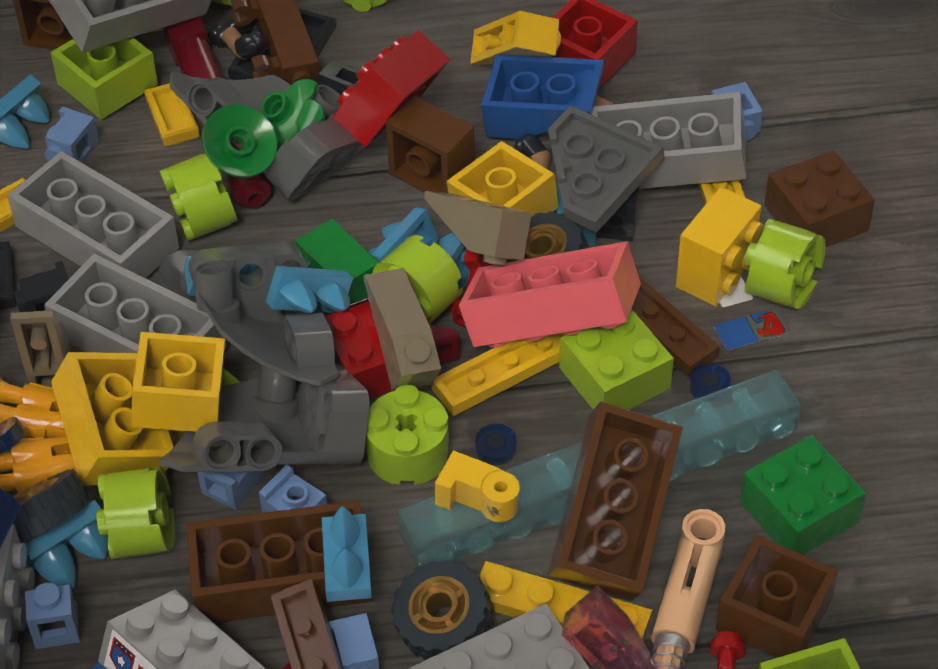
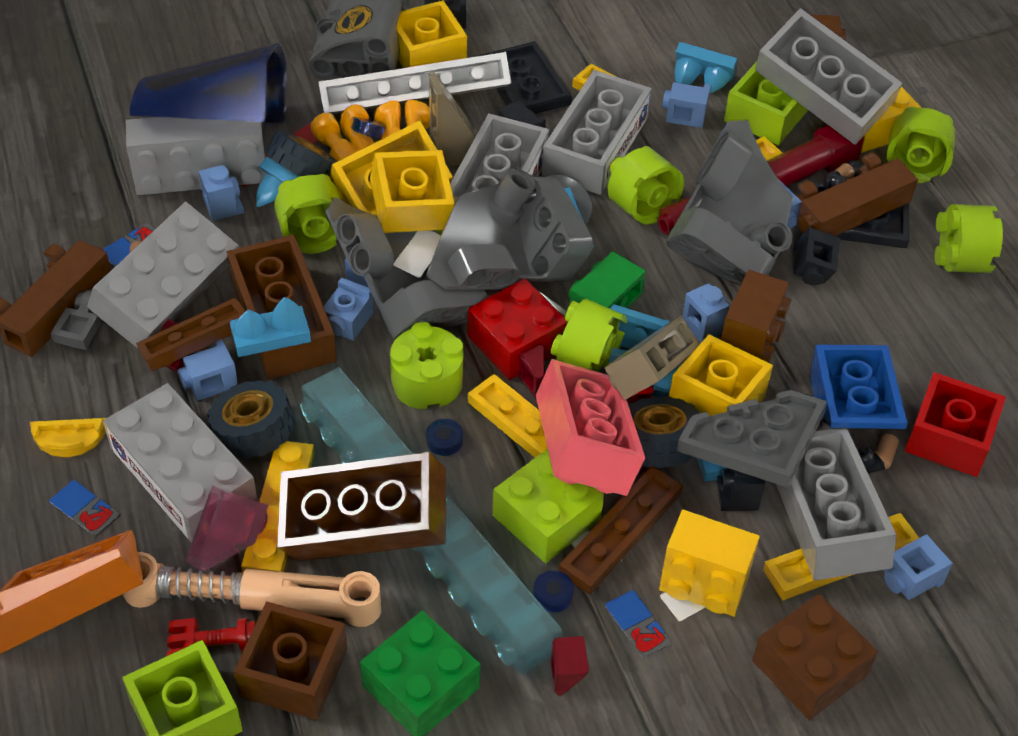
camera: 75 degrees right, 0 degrees up
green dish [202,104,277,178] -> none
green plate [261,79,325,146] -> none
dark azure tile [266,266,353,313] -> none
red brick [332,30,451,147] -> none
dark tan slope [363,268,441,392] -> none
yellow leg [435,450,520,522] -> none
yellow slope [470,11,561,65] -> none
lime brick [744,218,826,309] -> none
none -> white sticker [393,231,441,278]
none -> dark red slope [550,636,589,695]
none -> medium blue brick [682,283,730,343]

